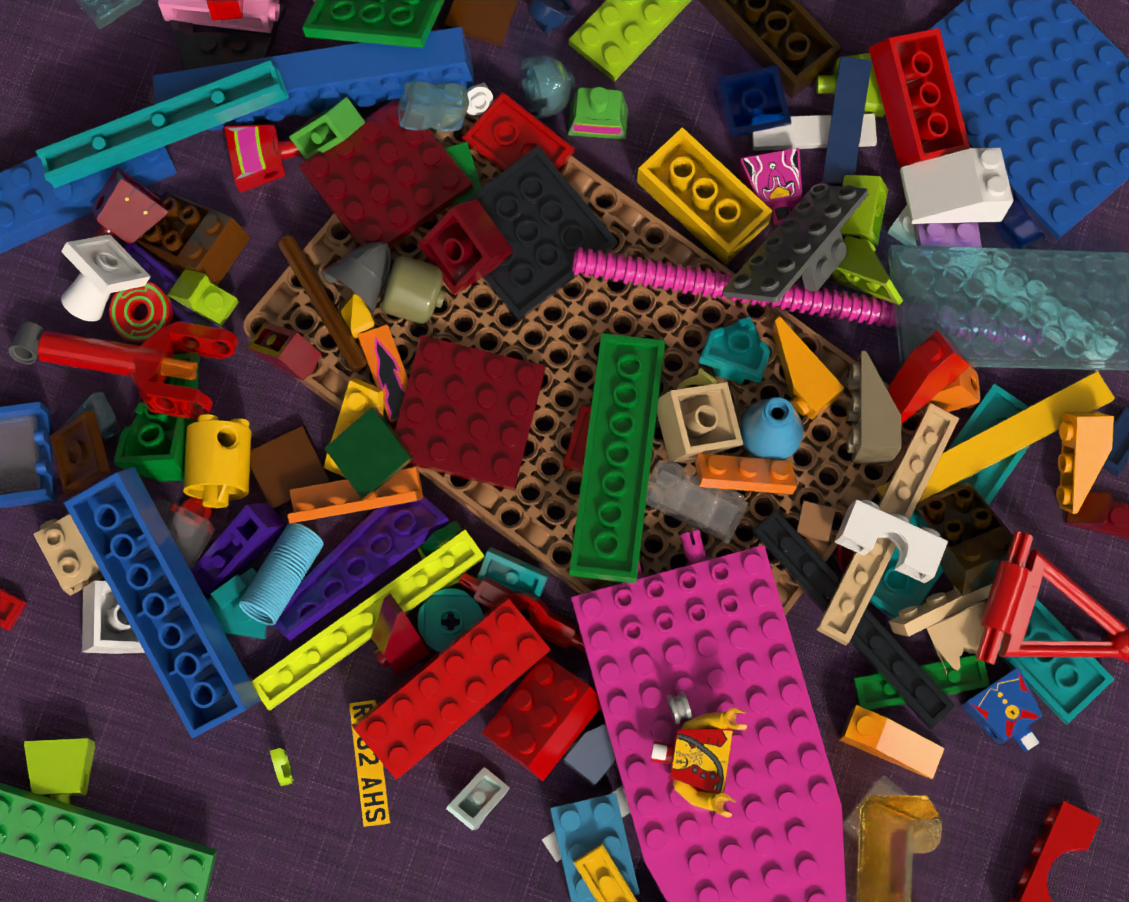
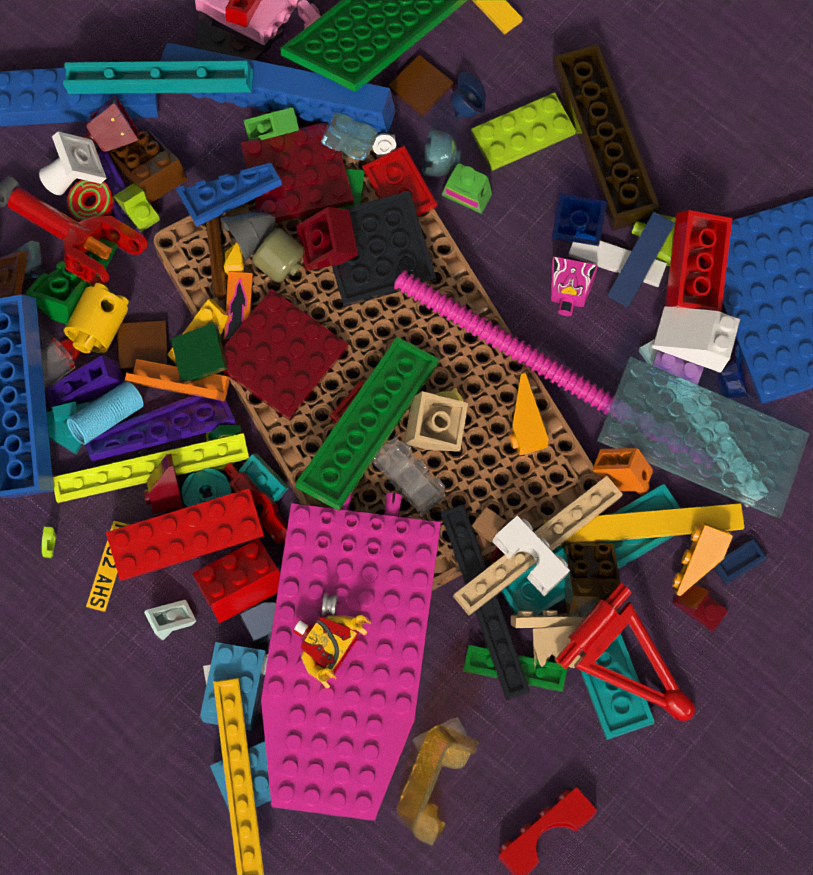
camera: 25 degrees right, 5 degrees down
red torso [224,125,301,193] -> none
dark red slope [247,322,322,381] -> none
yellow brick [637,127,772,265] -> none
orange plate [695,453,797,494] -> none
teal plate [699,316,771,385] -> none
dark grey bracket [722,183,869,303] -> none
dark azure cone [739,397,804,460] -> none
lime slope [832,235,903,305] -> none
light orange slope [839,705,944,779] -> none
lime panel [840,175,888,246] -> none
dark tan slope [847,351,901,464] -> none
red slope [887,330,971,424] -> none
blue torso [961,667,1042,753] -> none
none -> blue wing [176,163,282,227]

